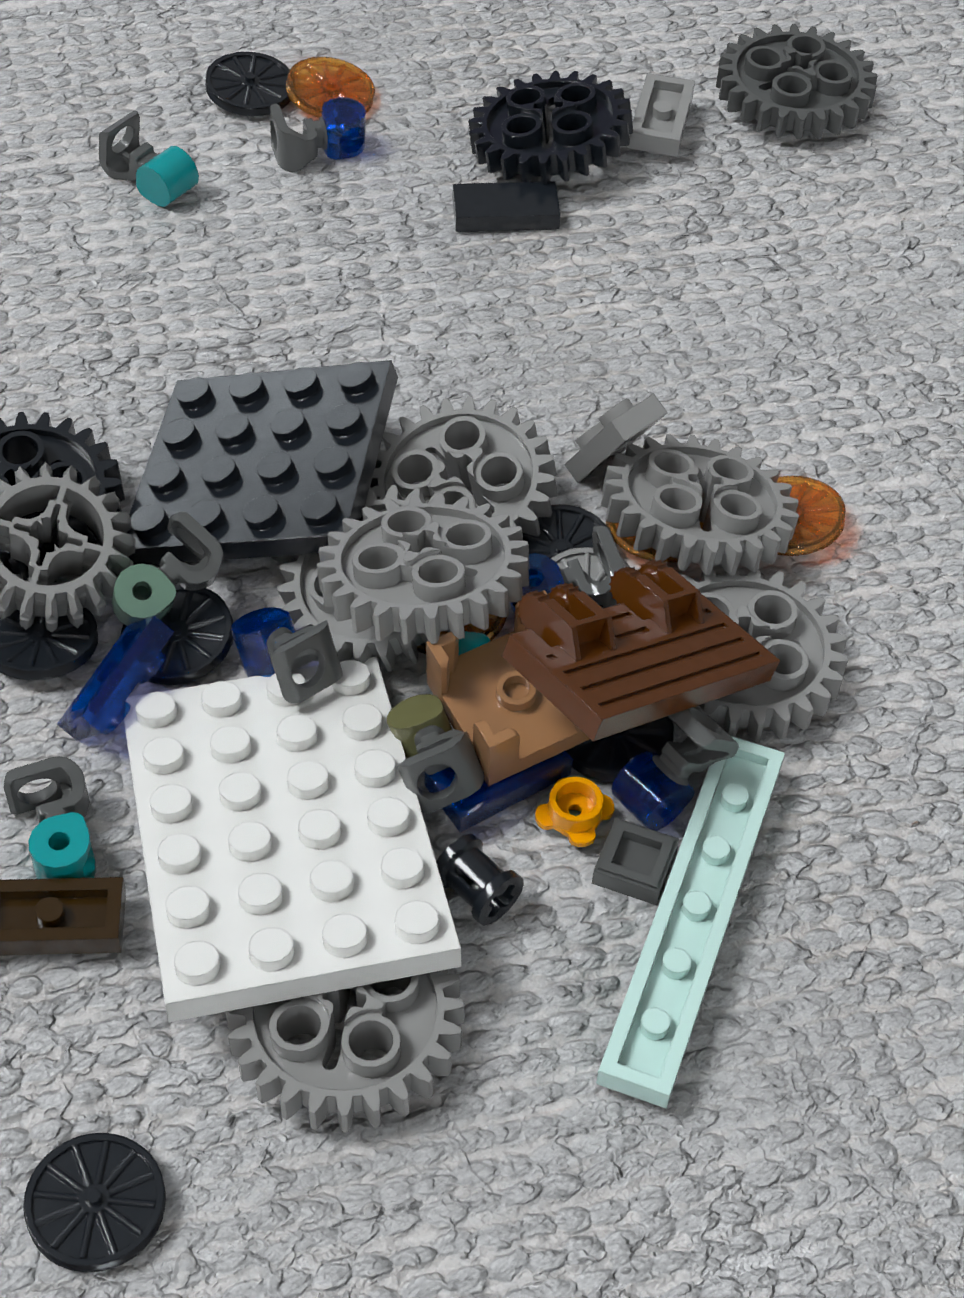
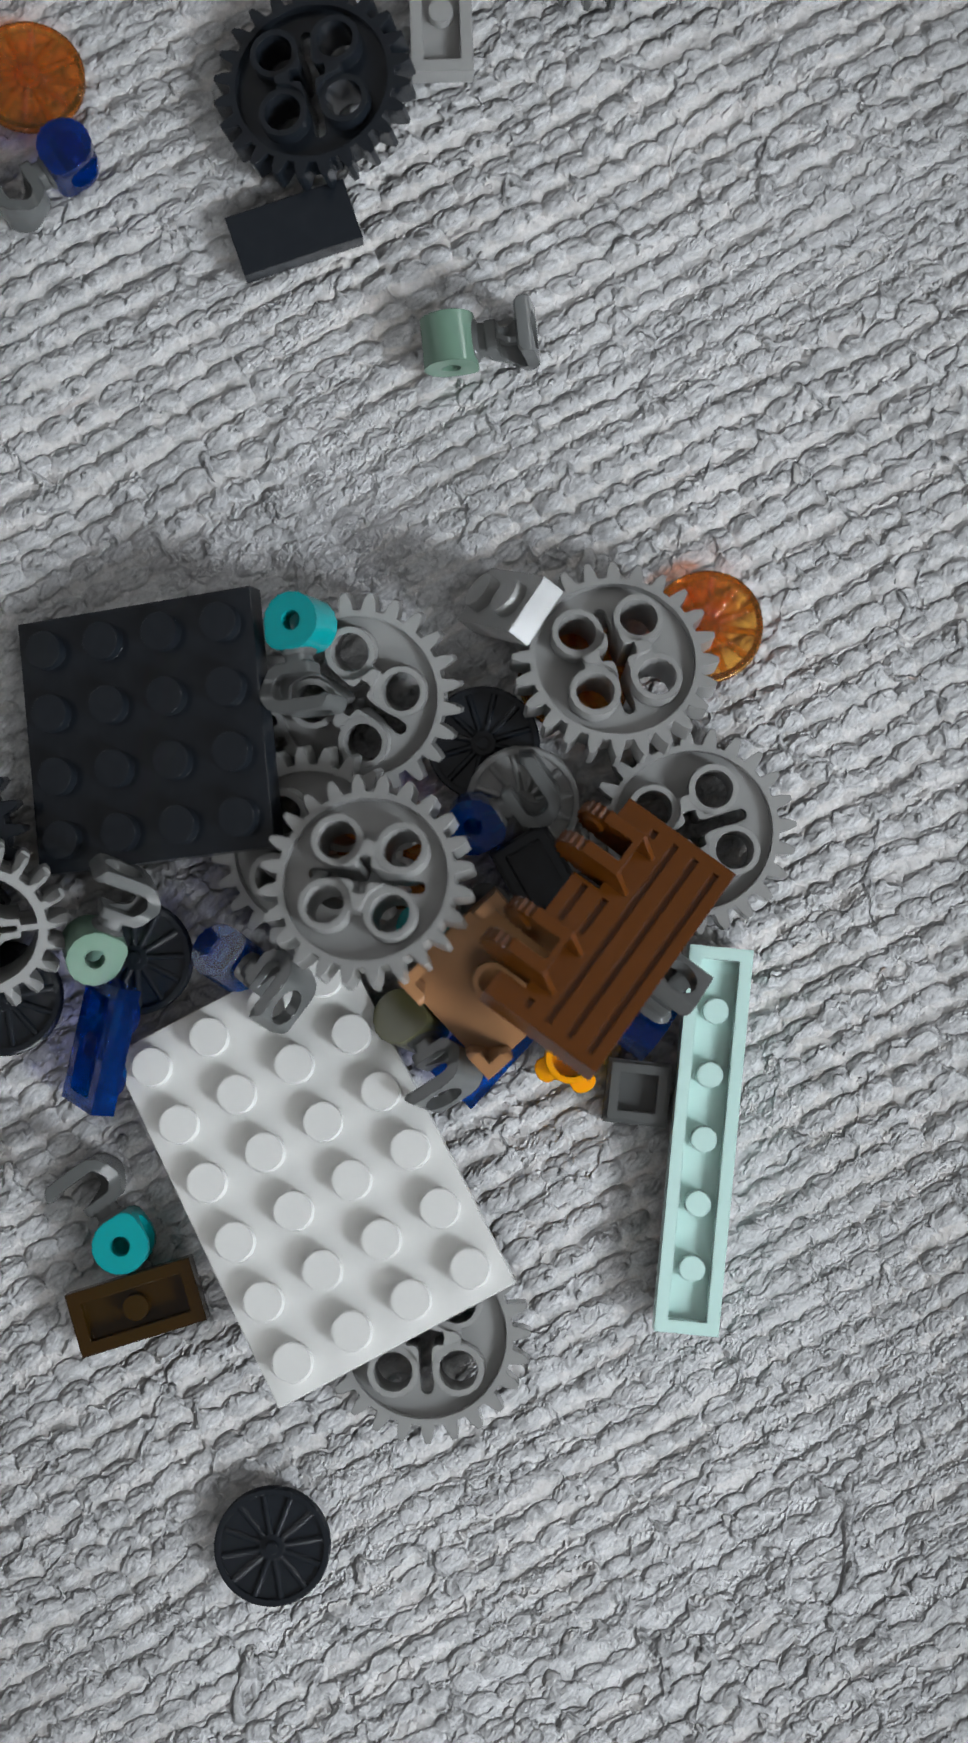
camera: 15 degrees left, 35 degrees up
black bush [436,833,524,926] -> none
none -> leg [259,591,348,718]
none -> leg [420,294,540,377]

